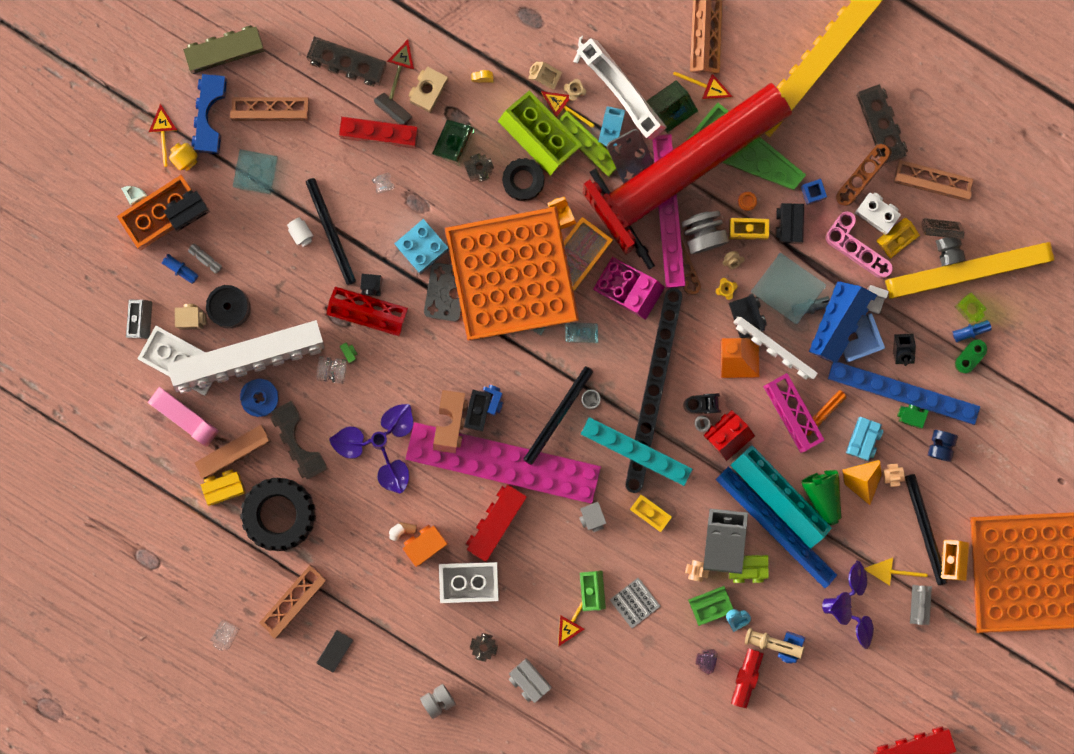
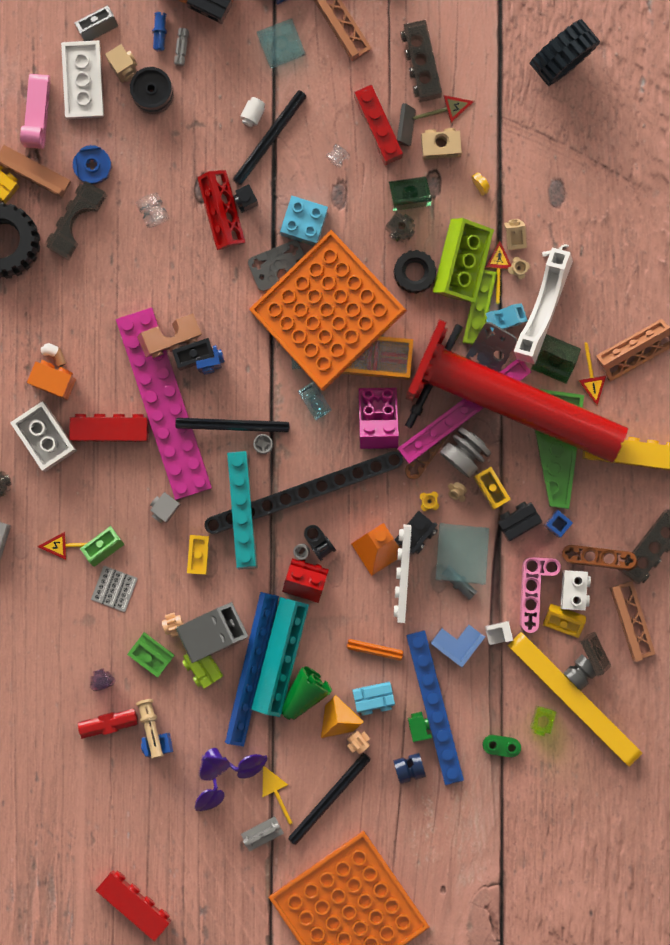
camera: 55 degrees right, 0 degrees up
white brick [167,320,324,394] -> none
dark purple plant [329,404,413,494] -> none
bright green plate [340,343,358,364] -> none
light orange bracket [548,197,576,230] -> none
medium azure tile [726,609,751,632] -> none
orange plate [738,192,757,211] -> none
dark pink fence [763,373,824,453] -> none
blue wedge [809,281,877,363] -> none
black brick [893,334,916,366] -> none
light orange brick [940,540,969,581] -> none
blue axle [952,320,992,343] -> none

